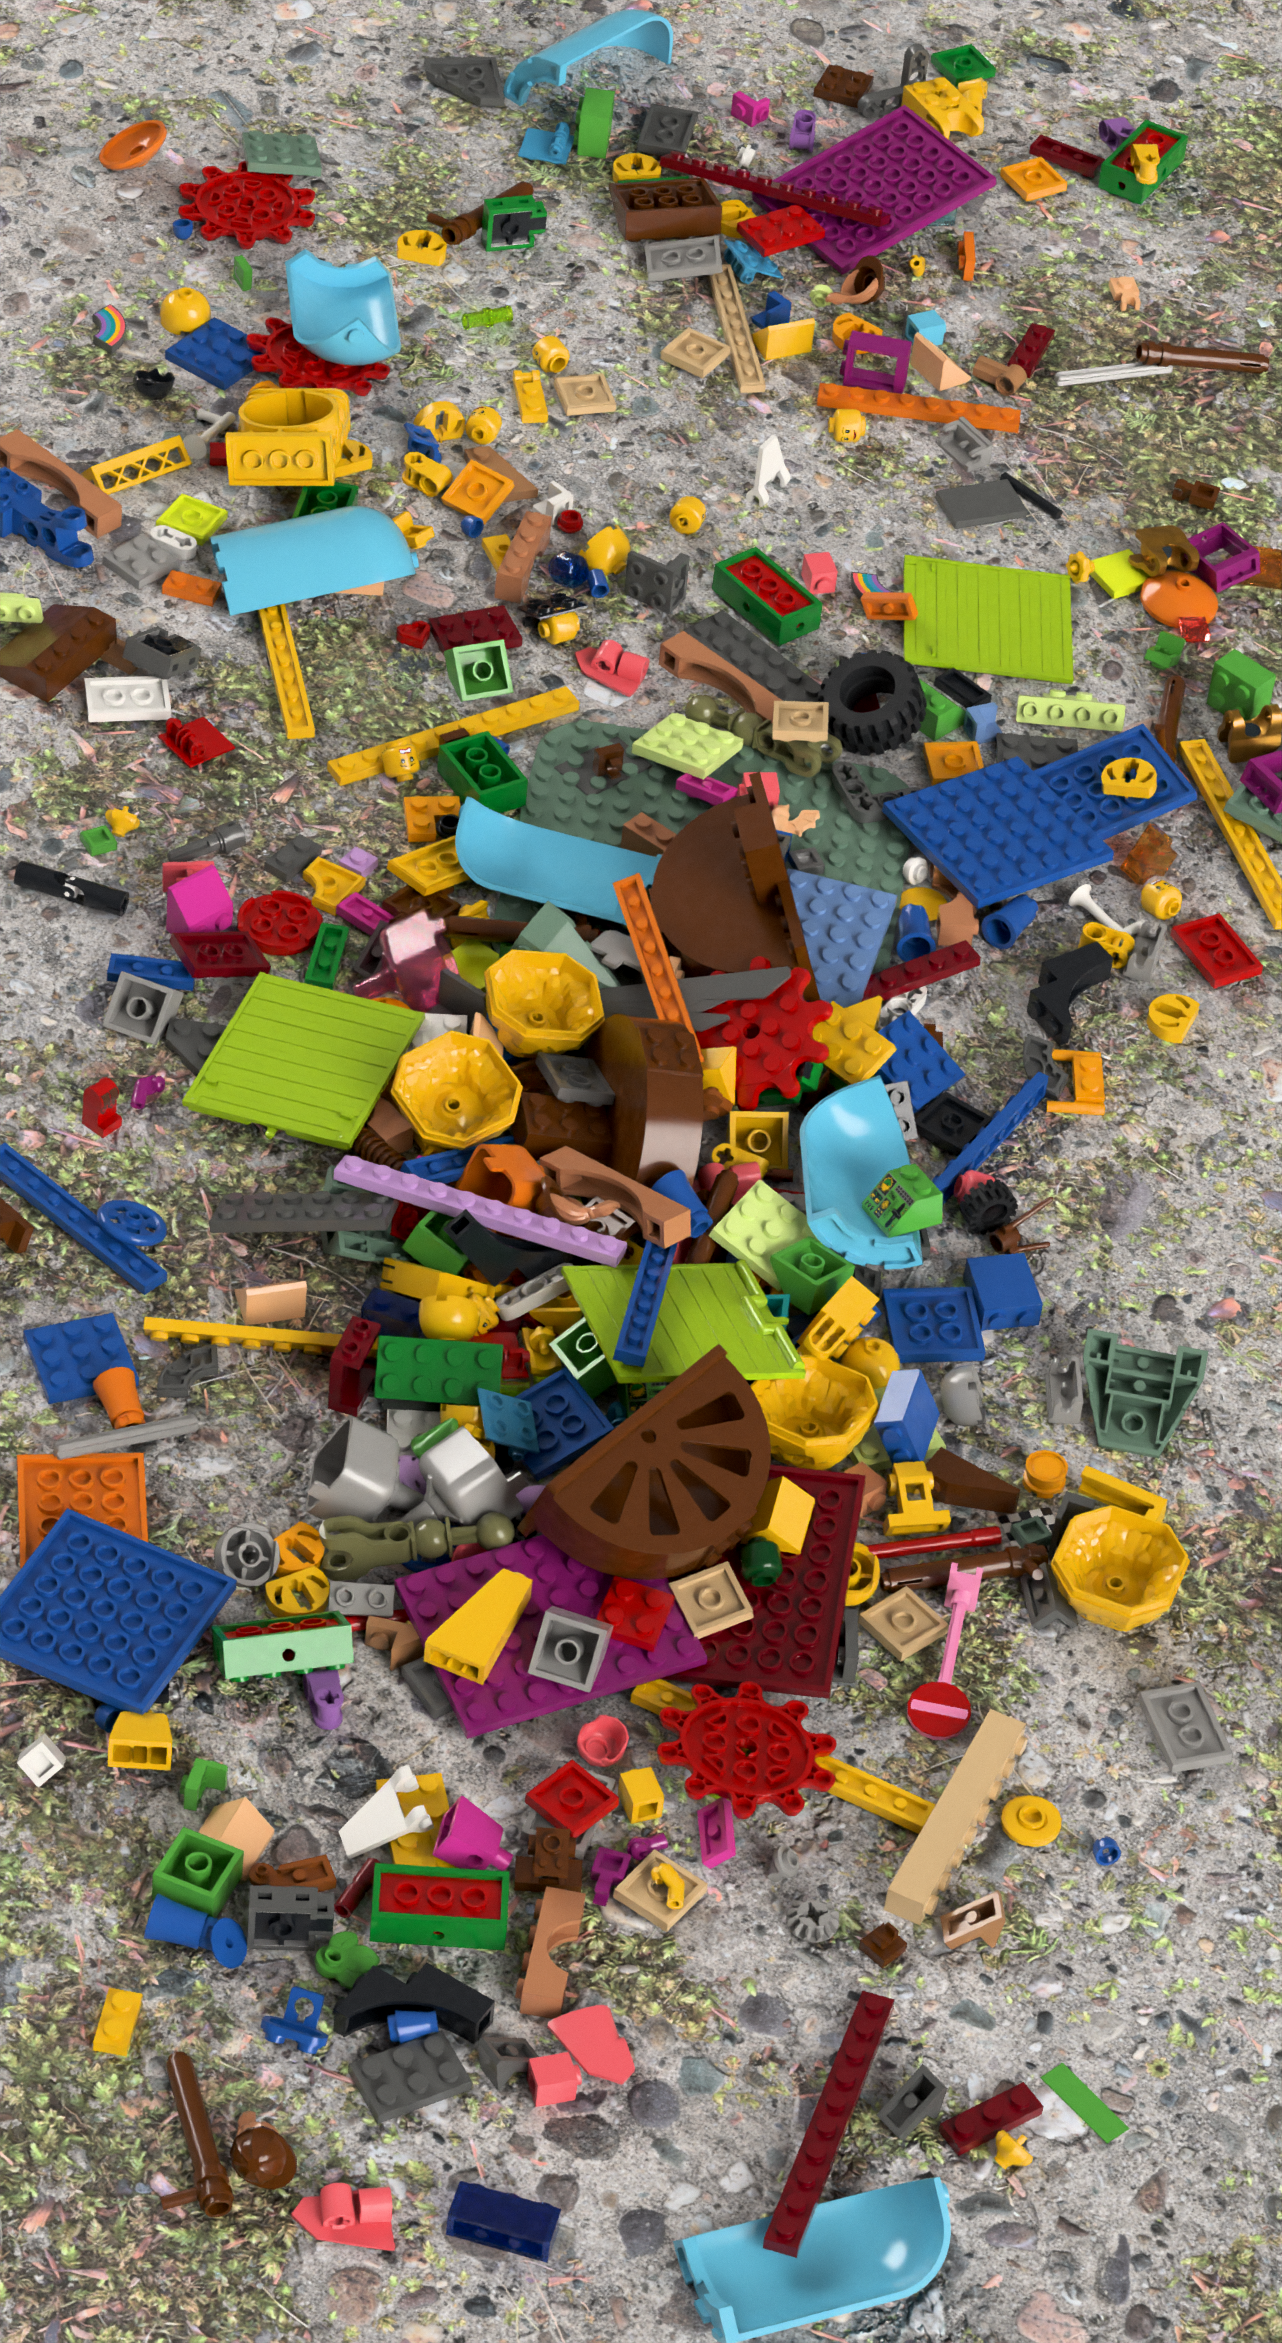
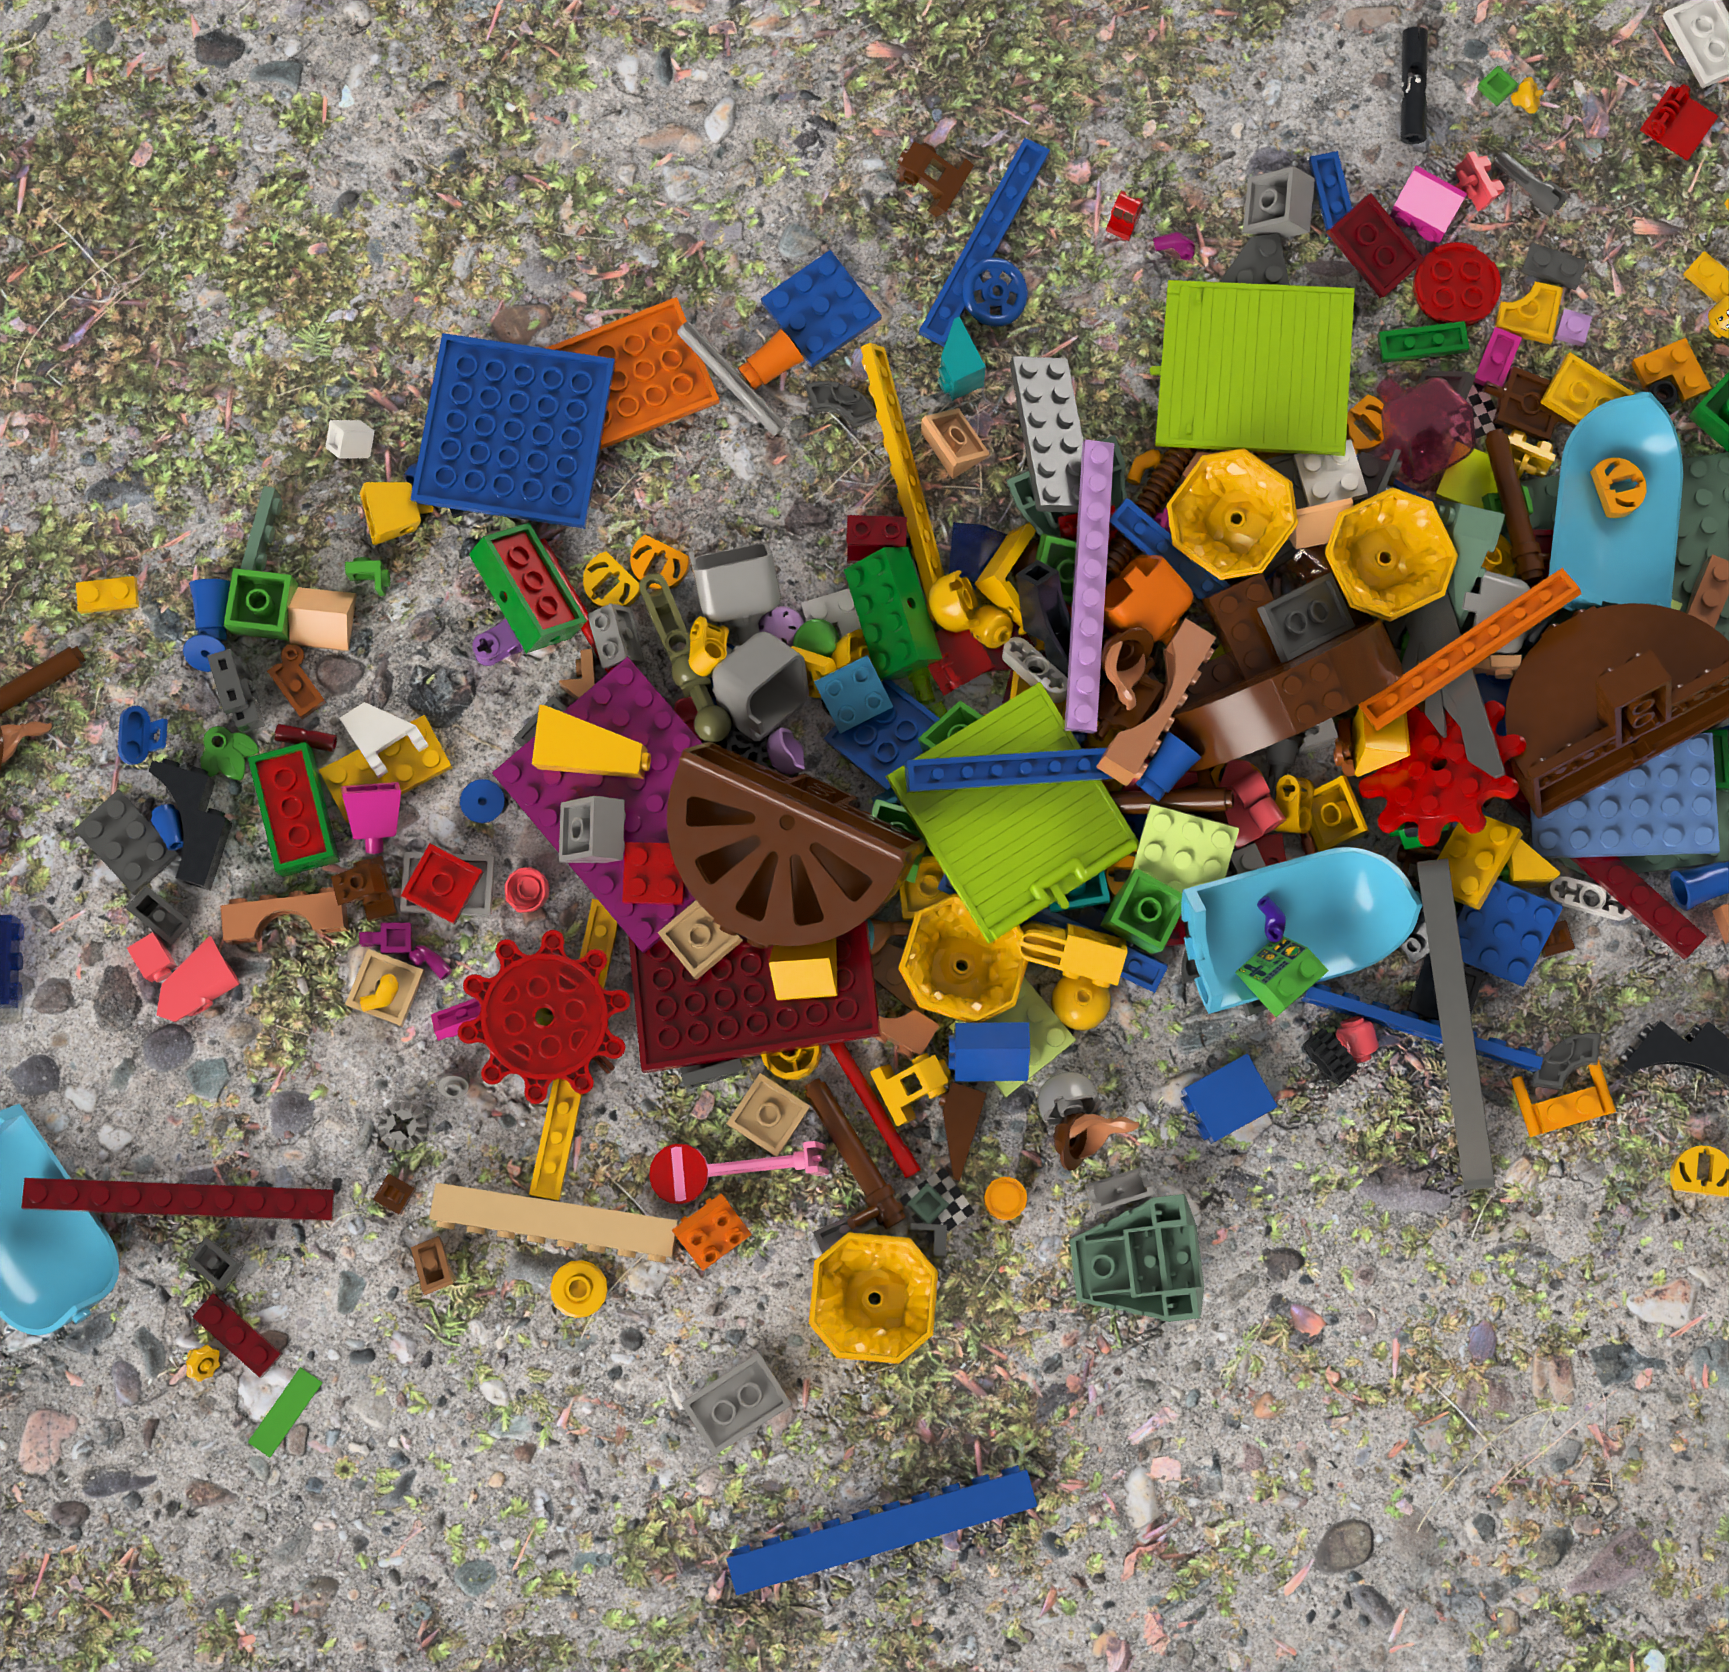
camera: 80 degrees right, 35 degrees up
light grey cylinder [214,1523,280,1587] -> none
yellow hips [521,1326,562,1381] -> none
yellow brick [617,1767,665,1824] -> none
dark green head [739,1537,783,1587] -> none
blue plate [881,1287,986,1363] -> none
reddish brown plant [989,1196,1053,1254] -> none
yellow hinge [1078,1465,1167,1522] -> none
blue hinge [1092,1836,1121,1866] -> none
none -> sand green plate [240,486,283,571]
none -> blue piece [460,779,505,823]
none -> orange plate [672,1193,752,1271]
none -> yellow piece [688,616,729,676]
none -> teal slope [937,316,986,401]
none -> piece [1053,1112,1139,1171]
none -> dark purple arm [1257,896,1286,942]
none -> dark grey beam [1417,858,1496,1191]
none -> light orange piece [1590,458,1647,518]

